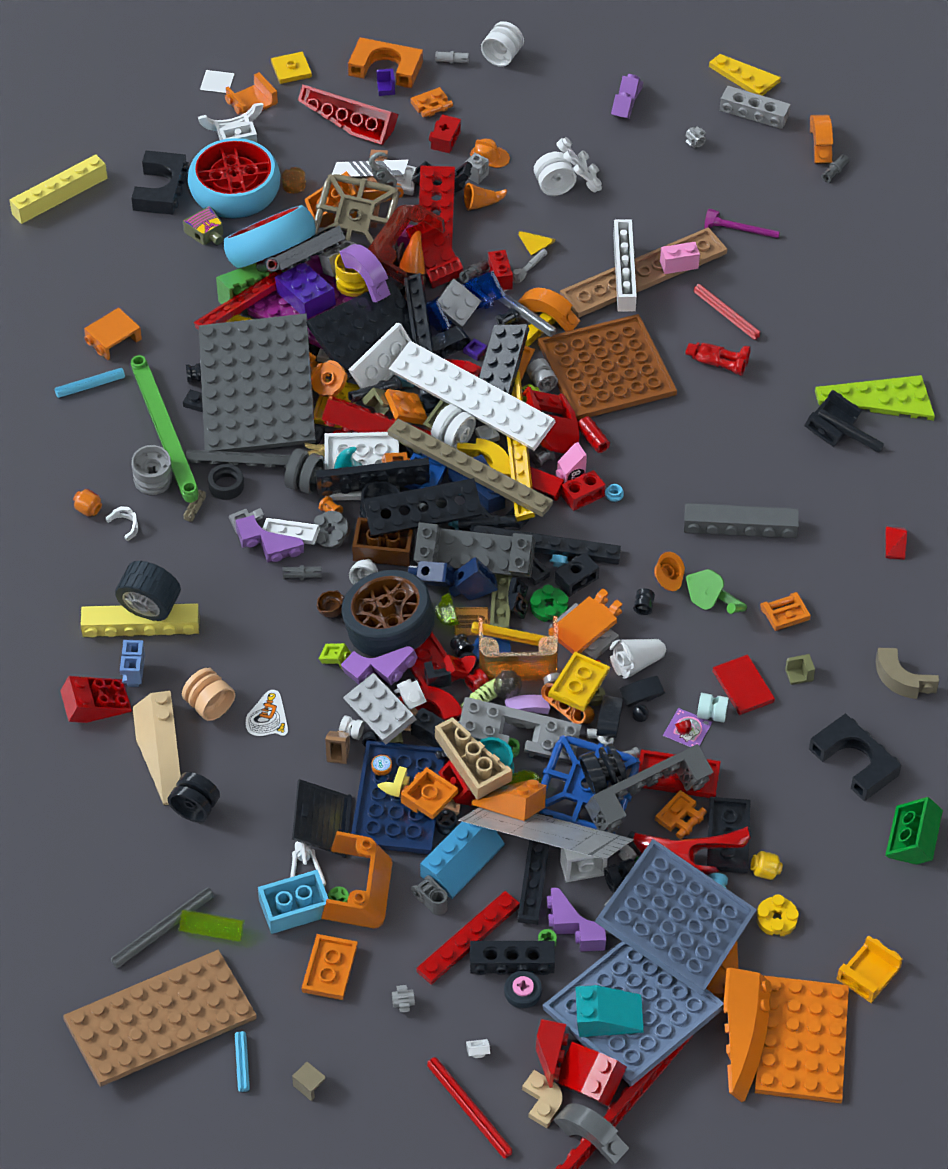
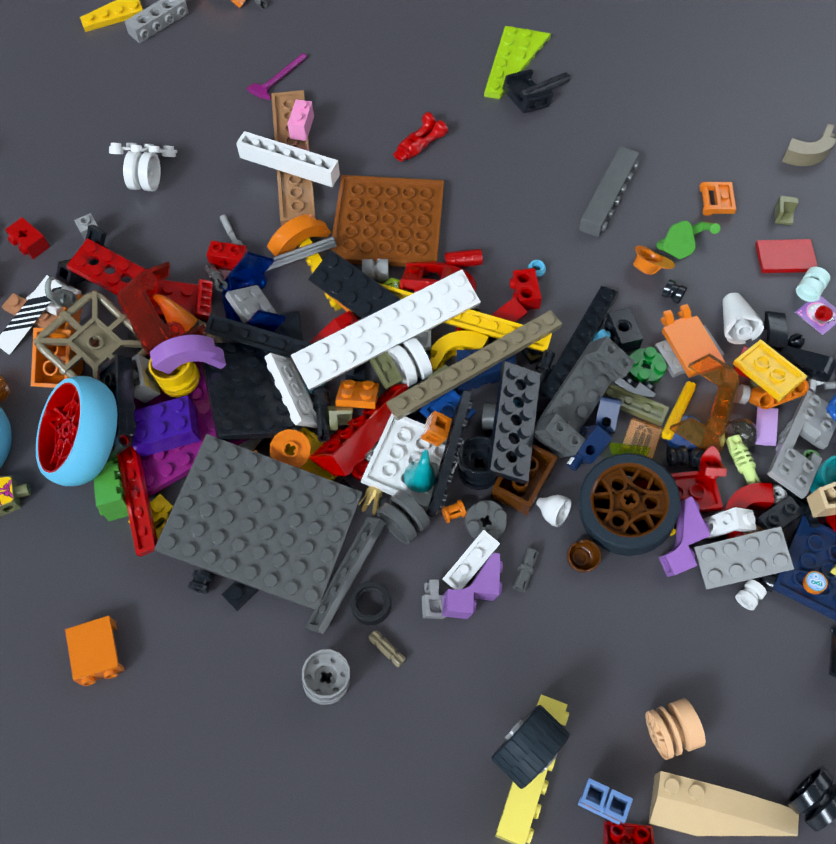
camera: 65 degrees left, 10 degrees up
medium azure axle [55,368,125,398] -> none
orange head [73,489,102,517] -> none
white helmet [106,507,138,541] -> none
bright green piece [131,355,199,503] -> none
sticker [246,690,288,736] -> none
lime bracket [319,643,351,670] -> none
medium nougat slope [325,731,350,764] -> none
black panel [424,661,451,688] -> none
dark purple tile [463,338,488,361] -> none
orange hat [464,183,507,211] -> none
red wheel [465,668,489,692] -> none
orange piece [470,138,510,168] -> none
black bush [496,308,520,325] -> none
yellow slope [518,231,556,255] -> none
bright pink slope [556,442,587,483] -> none
medium lavender arch [611,74,644,119] -> none
light grey gear [685,126,706,148] -> none
axle [694,284,761,340] -> none
red slope [885,526,907,560] -> none

